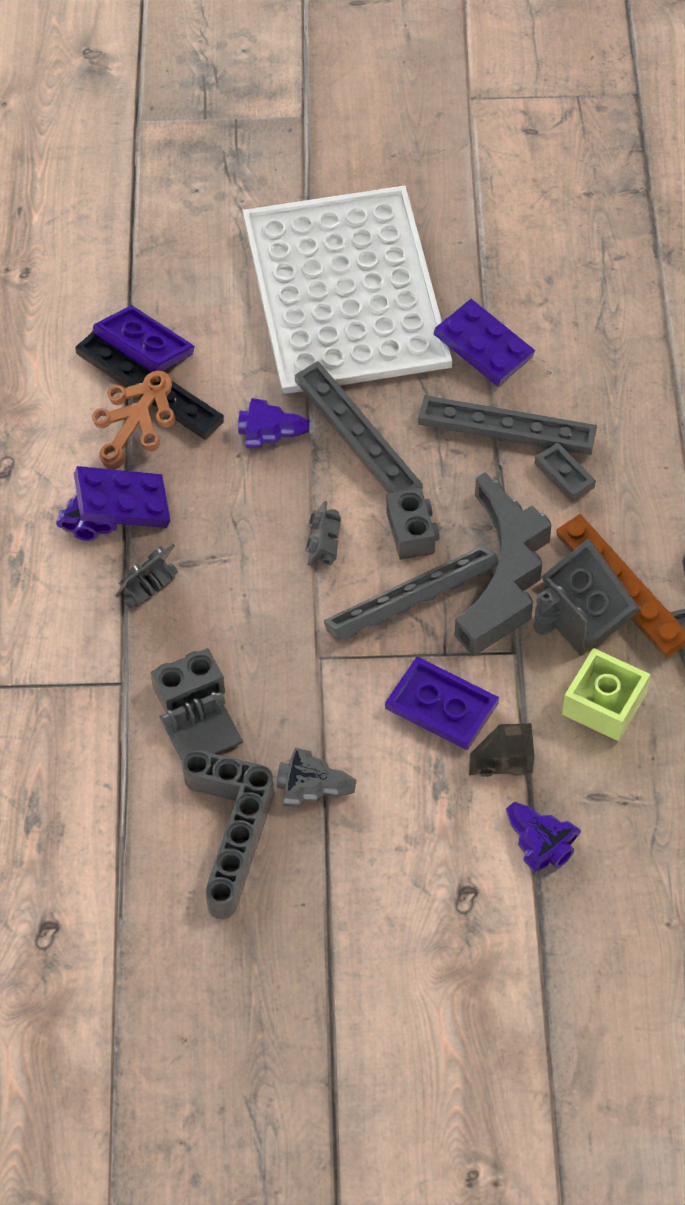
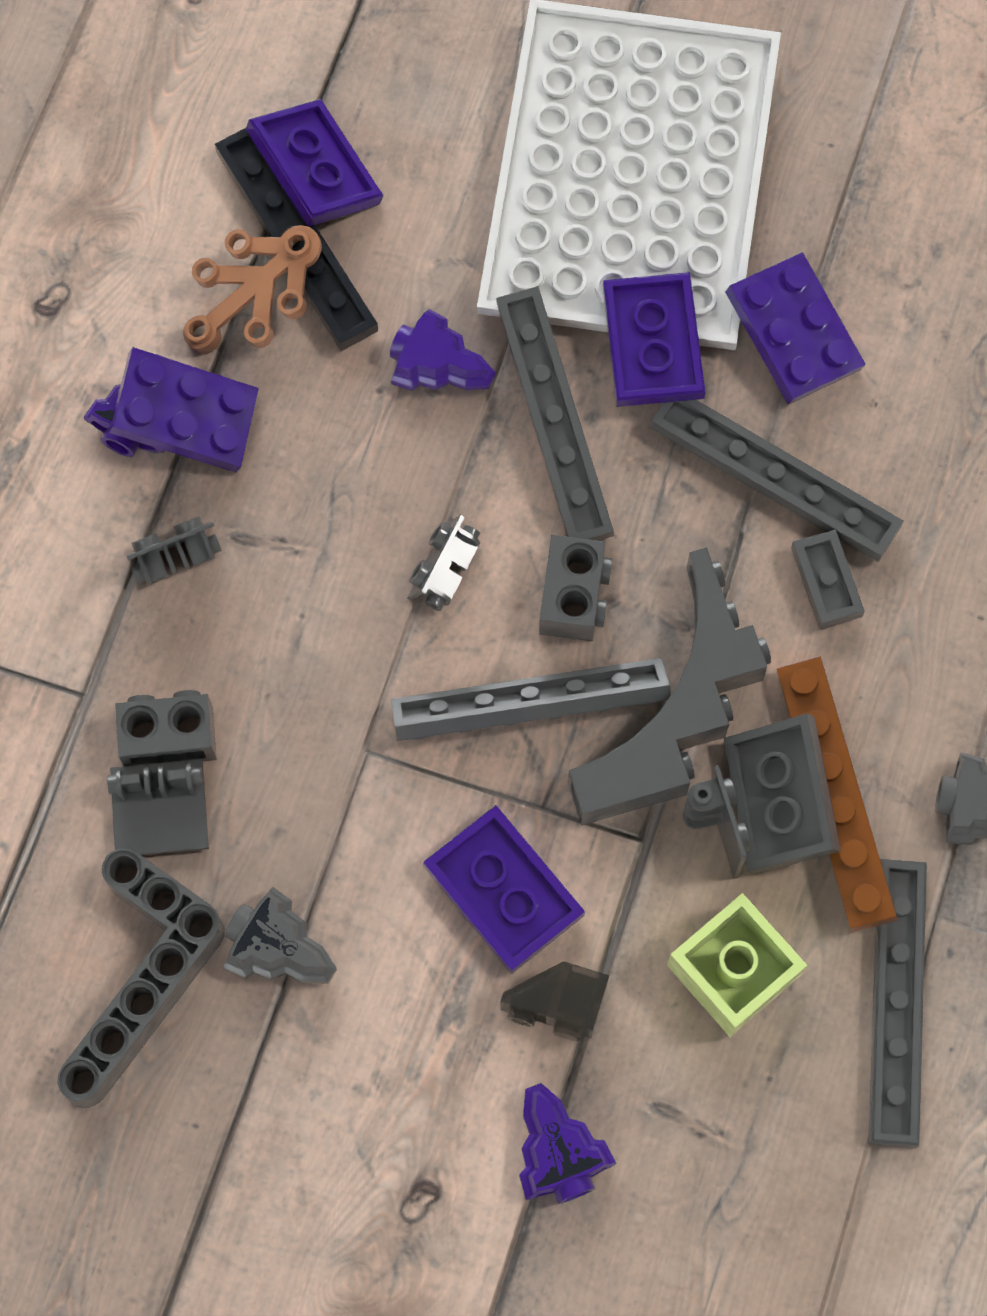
camera: 20 degrees right, 15 degrees up
none -> dark purple tile [603,272,706,407]

